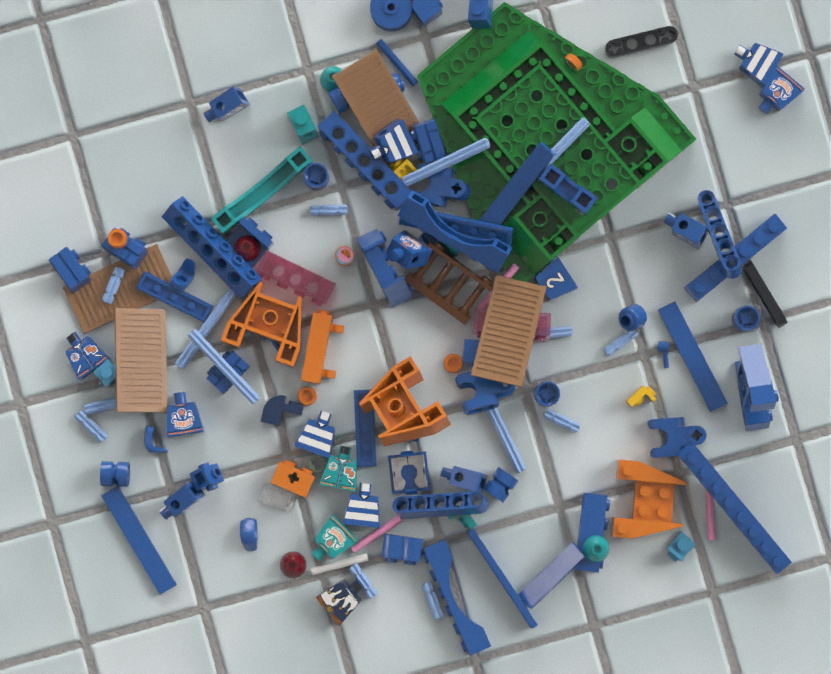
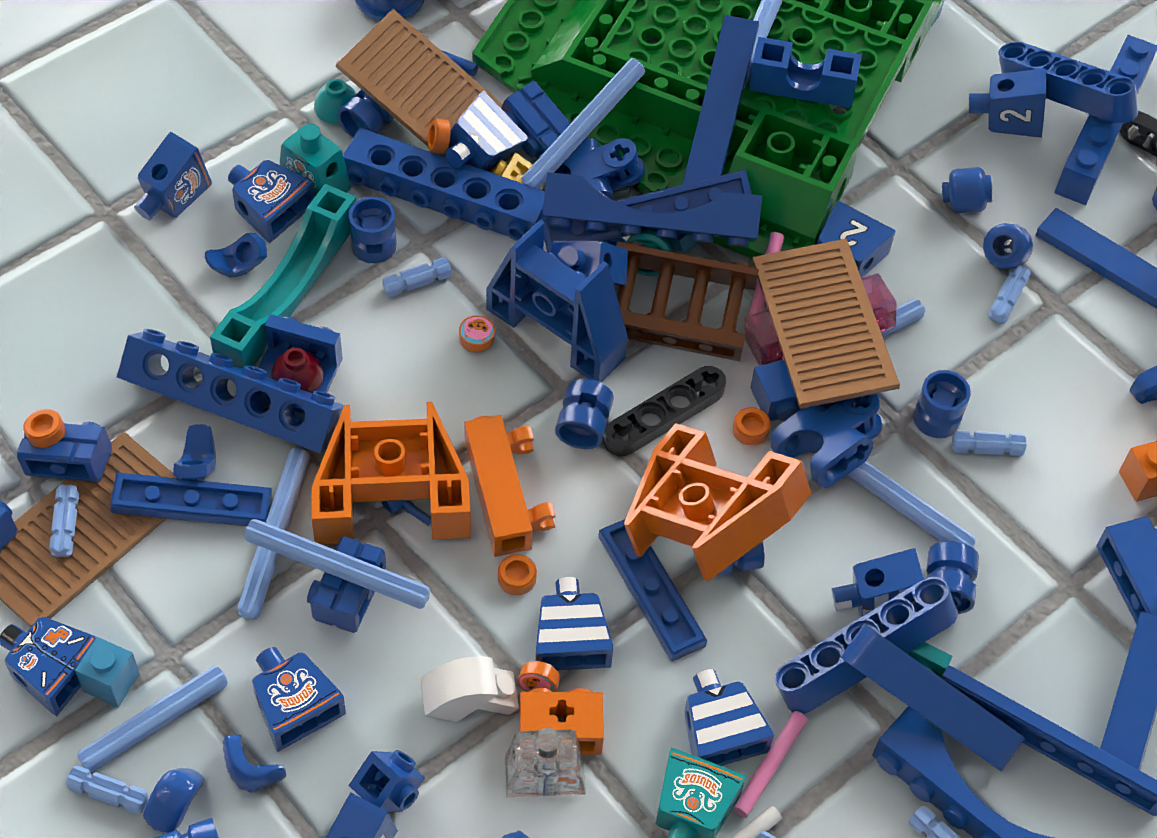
camera: 25 degrees left, 30 degrees down
medium nougat window [115,308,168,413] -> none
clear pink brick [257,250,336,306] -> none
dark blue brick [260,395,304,426] -> none
sand green bush [309,455,326,472] -> none
teal torso [319,446,357,492] -> none
blue brick [381,534,423,565] -> none
piece [388,450,430,495] -> none
yellow bracket [625,385,657,407] -> none
blue hand [657,341,669,368] -> none
none -> blue hair [143,768,205,833]
none -> blue hair [205,233,267,278]
none -> blue torso [228,160,315,243]
none -> white brick [420,656,519,722]
none -> orange tile [427,118,450,154]
none -> orange tile [518,661,560,692]
none -> blue wheel [555,379,614,449]
none -> black beam [604,366,726,456]
none -> blue beam [841,623,1025,772]
none -> blue head [942,167,992,214]

